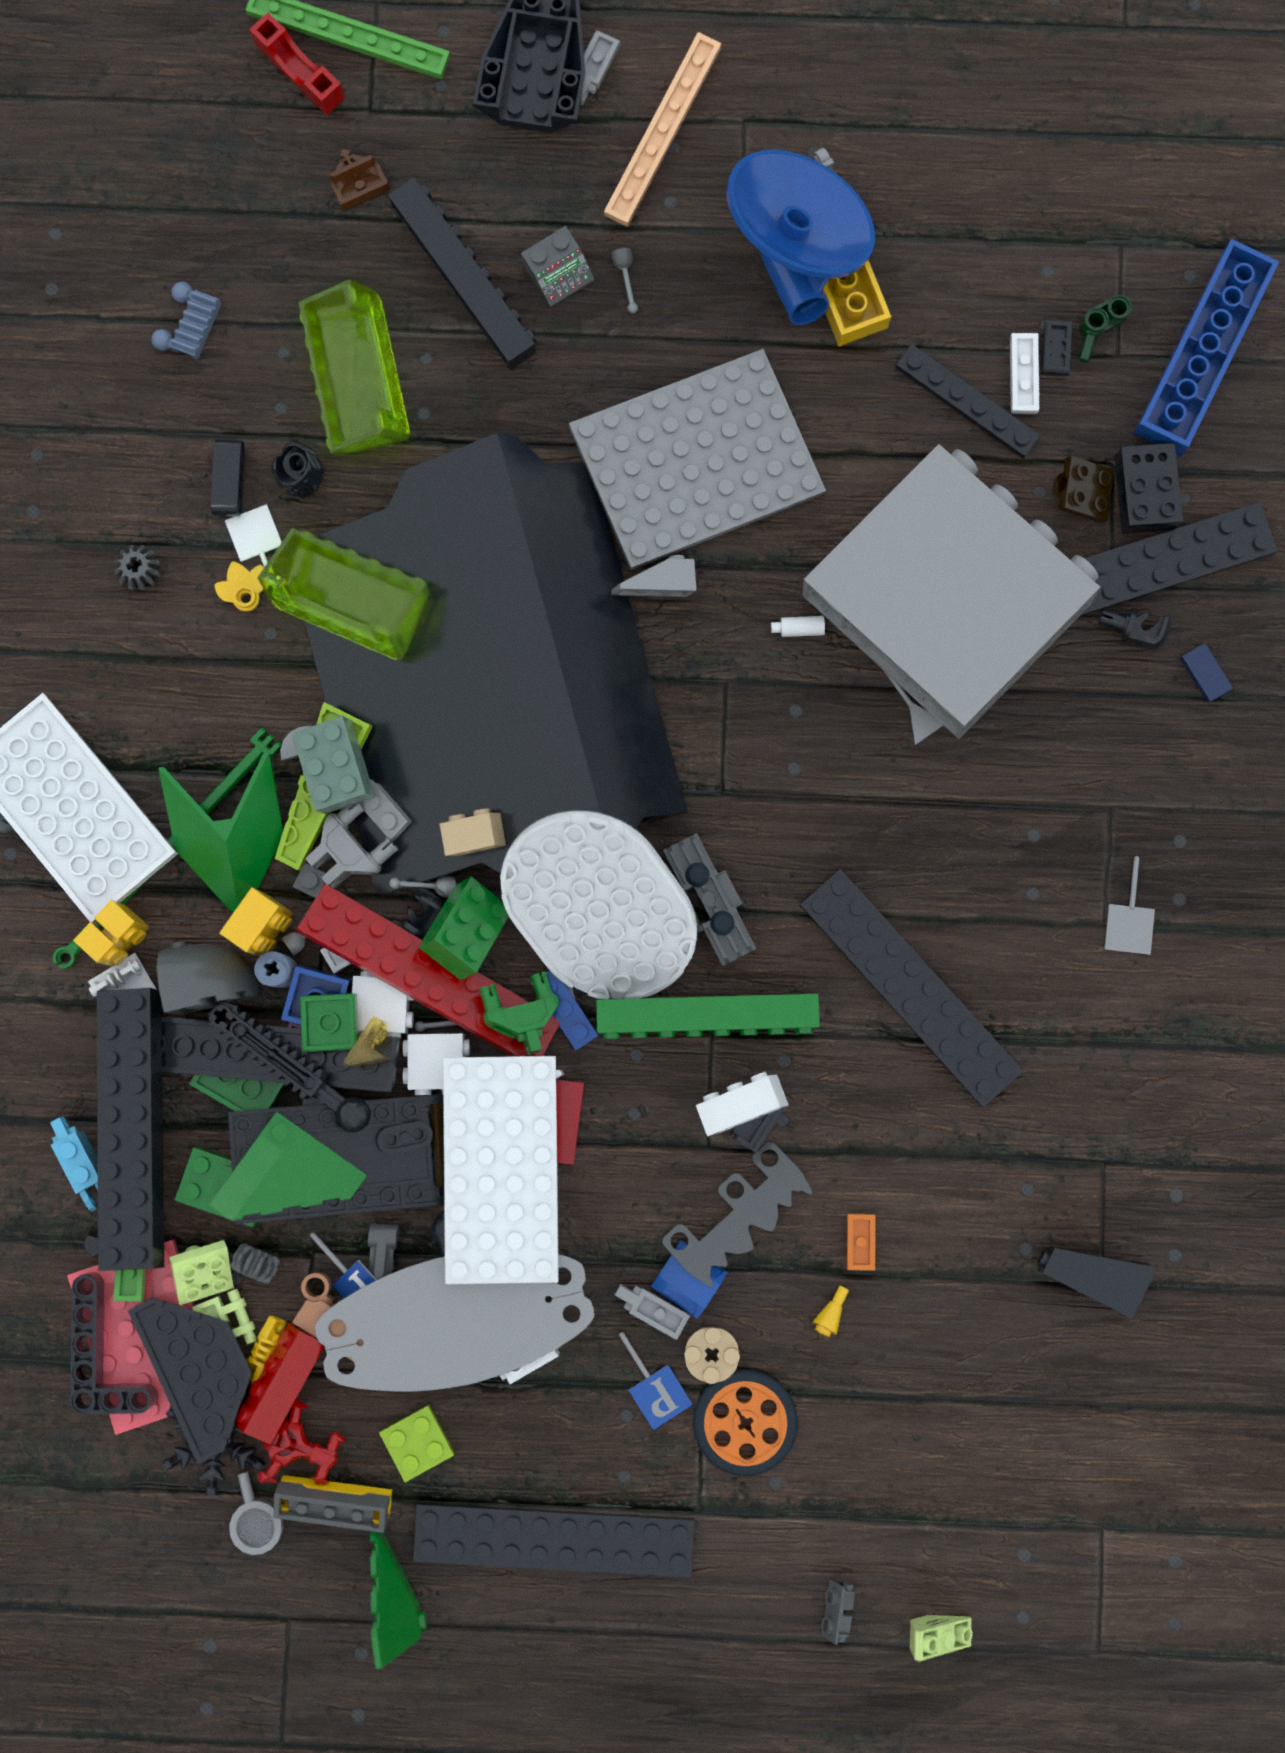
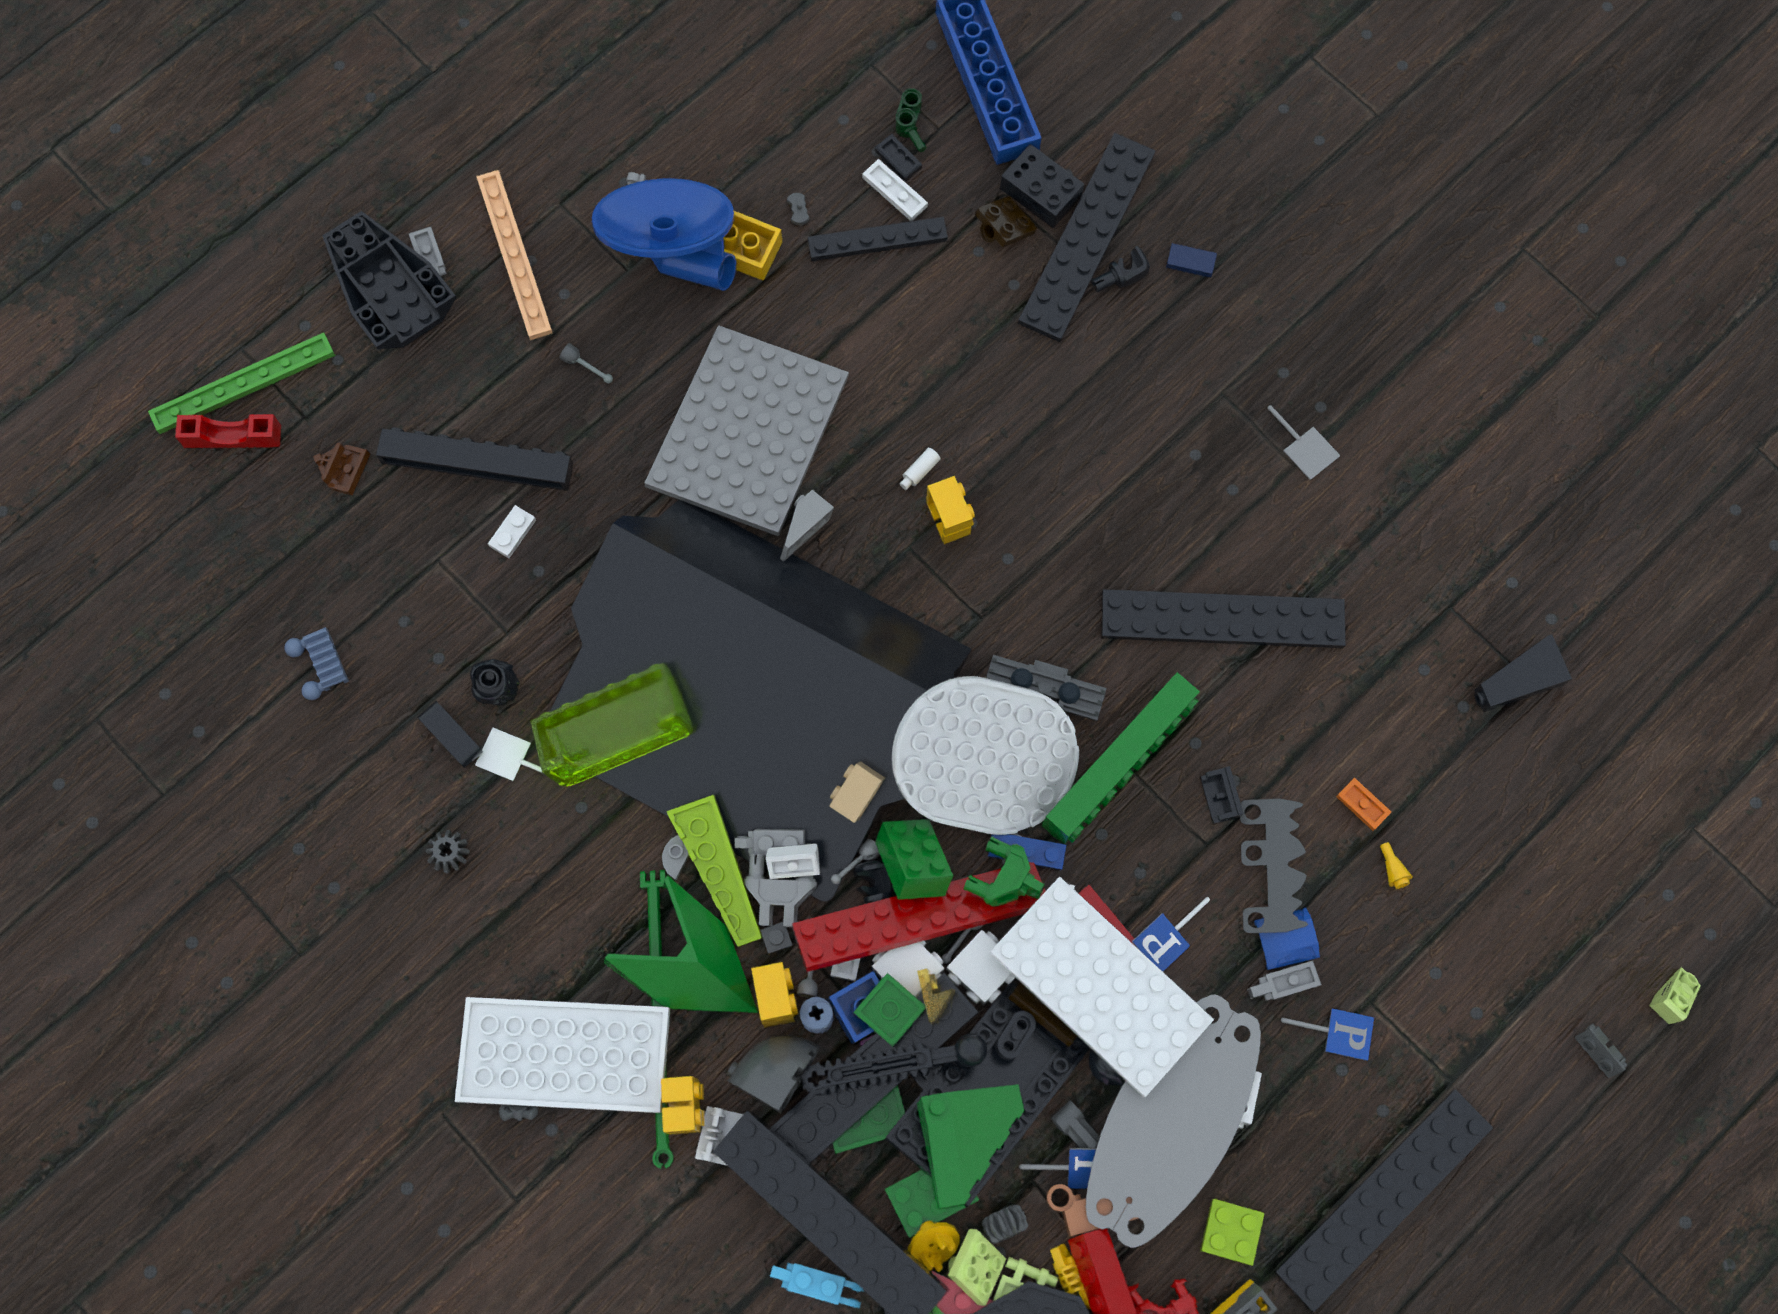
camera: 50 degrees left, 10 degrees down
yellow plate [214,562,267,612] -> none
sand green brick [292,716,375,814] -> none
clear neon green windscreen [298,279,410,455] -> none
dark grey slope [521,226,595,308] -> none
tan plate [684,1326,740,1384] -> none
wedge [693,1369,798,1476] -> none
white brick [696,1072,789,1136] -> none
light grey brick [802,444,1100,739] -> none
light grey piece [884,671,943,745] -> none
none -> white plate [488,505,536,558]
none -> white slope [766,844,820,879]
none -> dark grey piece [786,193,810,226]
none -> yellow plate [908,1221,960,1272]
none -> yellow piece [926,476,975,544]
none -> blue piece [1132,897,1210,972]

